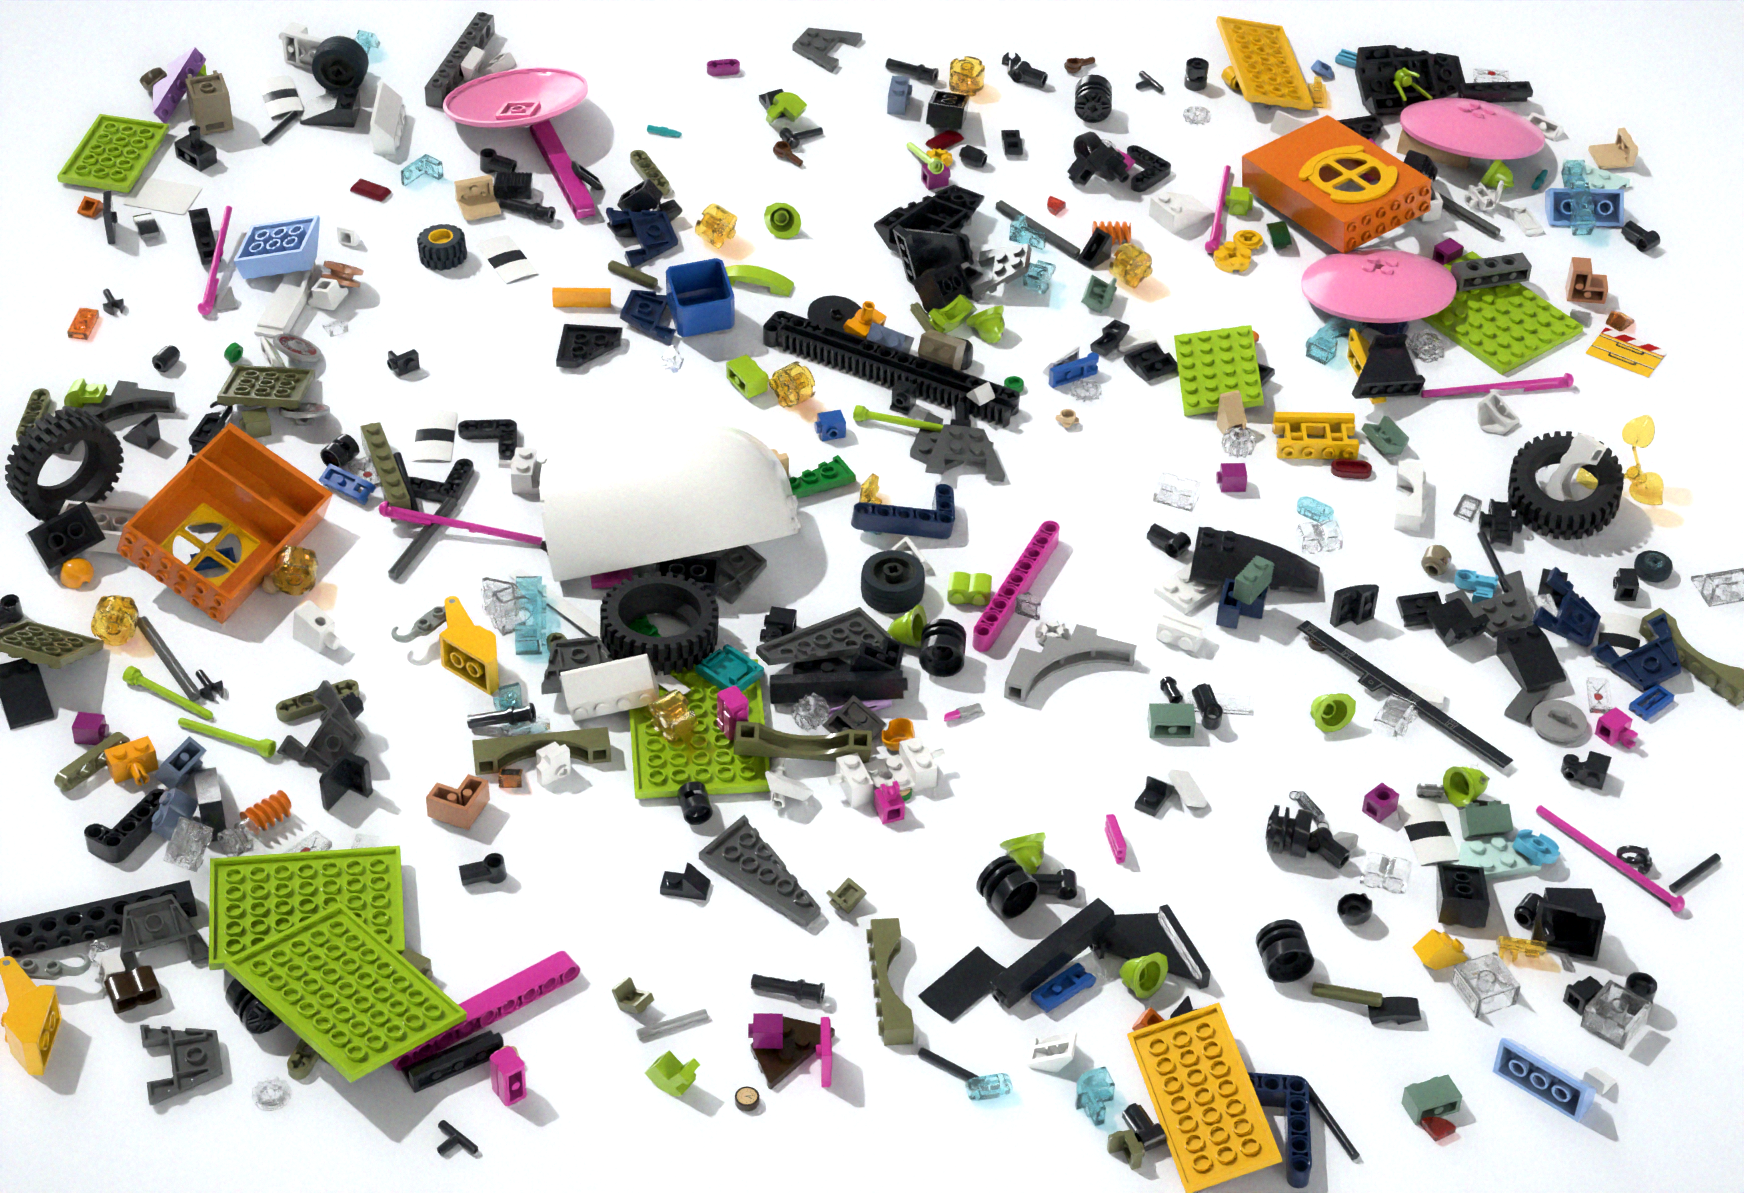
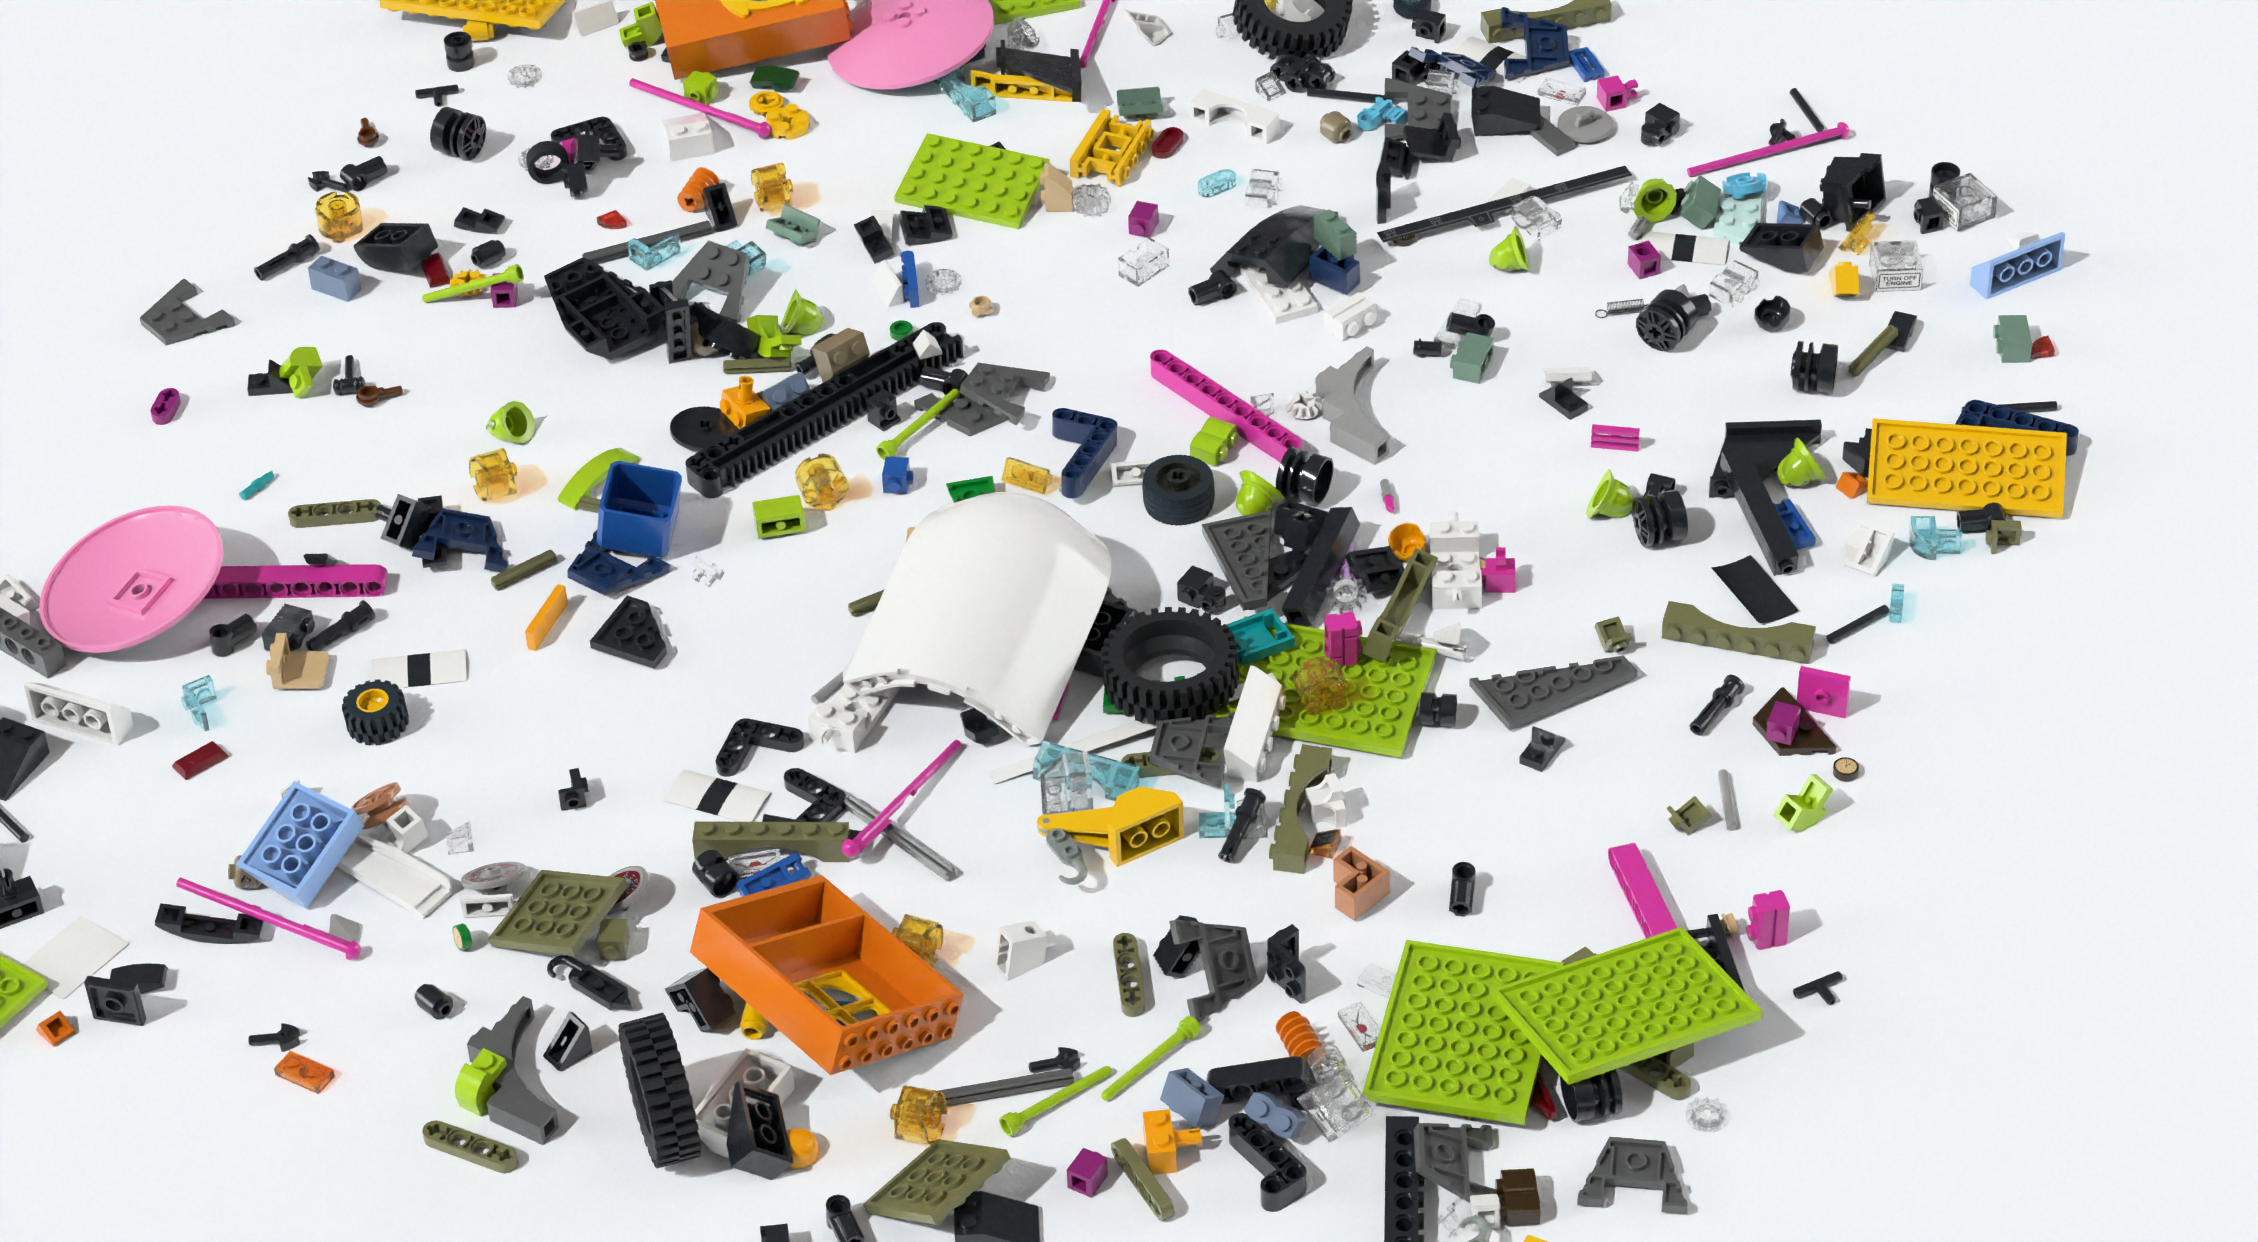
camera: 65 degrees left, 0 degrees up
none -> medium blue slope [1777,200,1804,224]

